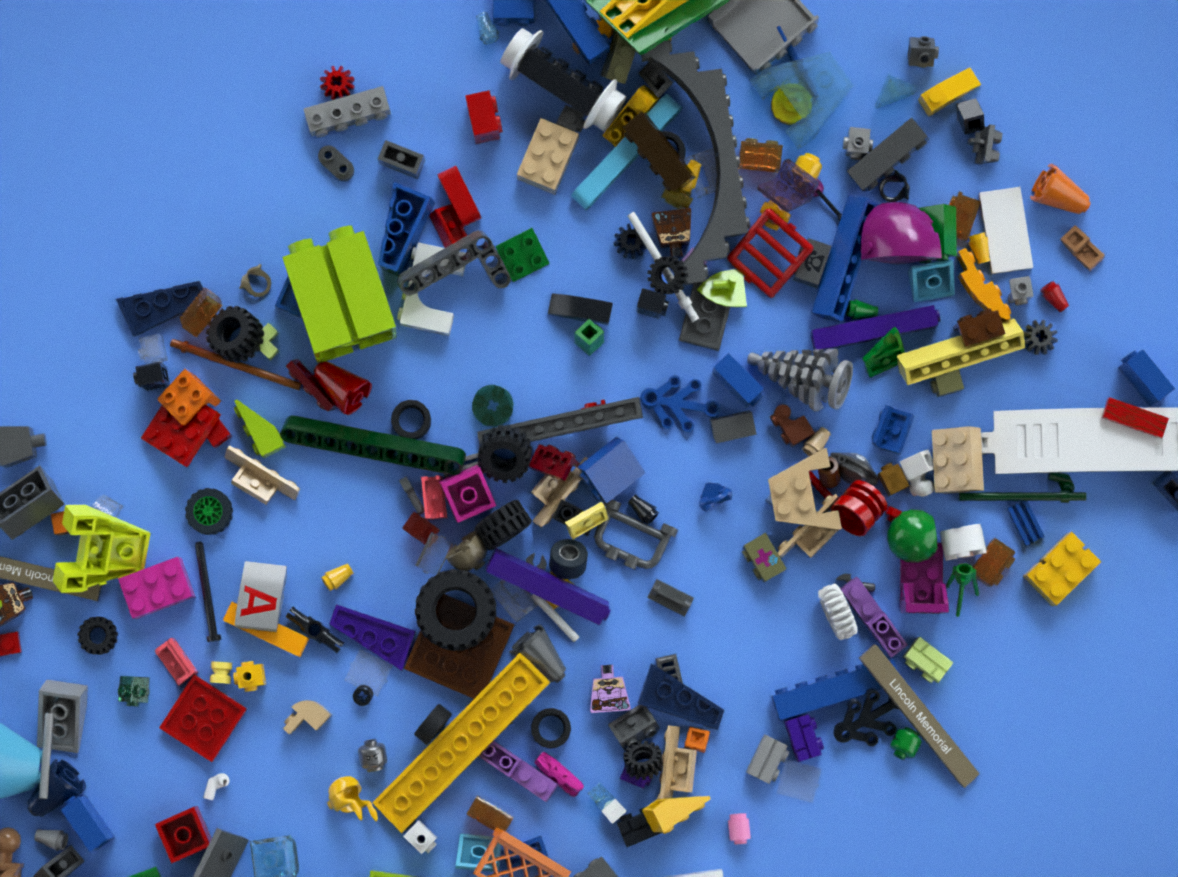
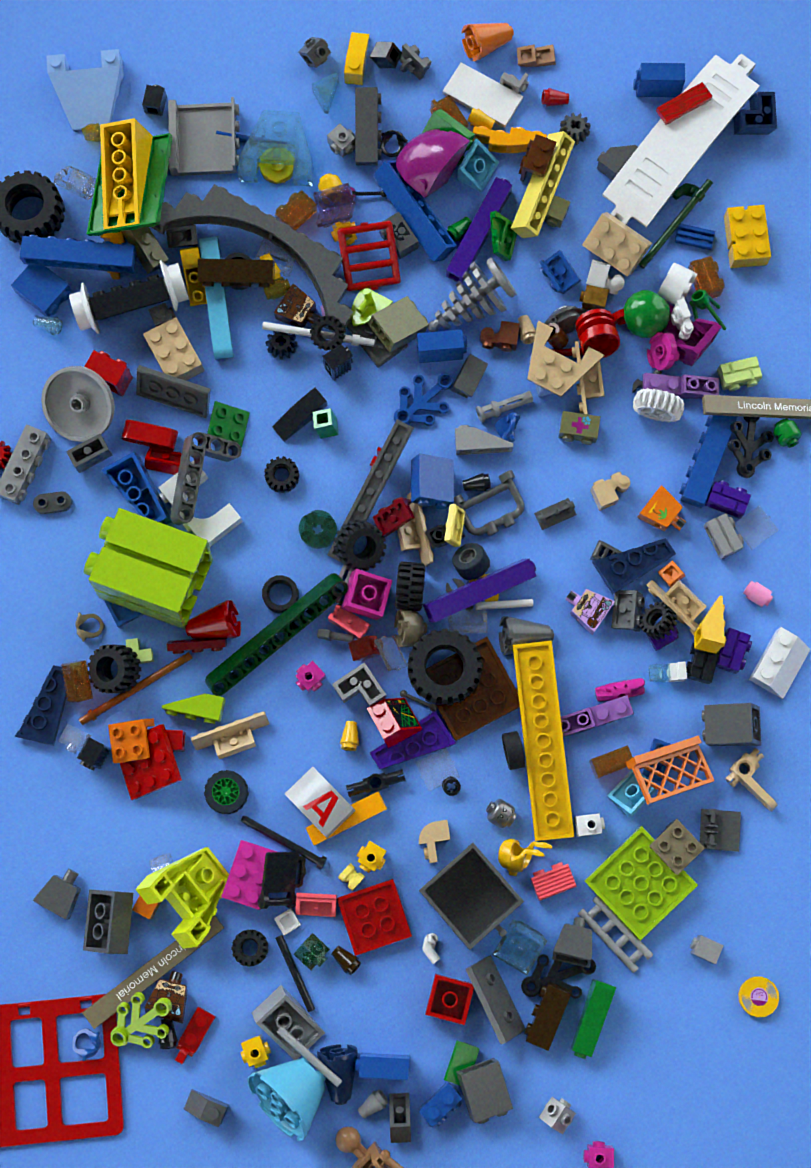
camera: 50 degrees left, 5 degrees down
black tyre [531,708,571,748] -> none
light grey bracket [1008,276,1034,306] -> none
none -> light grey dish [41,366,115,442]
none -> dark grey plate [136,365,210,418]
none -> yellow brick [240,1034,271,1068]
none -> black piece [258,852,306,909]
none -> black tyre [264,456,299,493]
none -> white tile [274,908,301,936]
none -> black bar [275,935,315,1012]
none -> dark pink brick [295,660,326,692]
none -> dark brown cone [331,946,361,975]
none -> light grey brick [332,662,387,707]
none -> slope [367,698,423,748]
none -> olive brick [368,296,429,353]
none -> dark grey hinge [400,690,437,712]
none -> dark grey piece [419,843,524,950]
none -> light grey slope [455,425,513,455]
none -> light grey pin [476,391,533,423]
none -> light grey bracket [500,72,529,94]
none -> coral brick [530,862,577,901]
none -> tan brick [590,472,630,511]
none -> dark grey slope [597,145,638,180]
none -> orange torso [637,485,686,531]
none -> dark pink plate [647,333,680,370]
none -> white plate [670,298,693,342]
none -> dark purple brick [716,628,752,674]

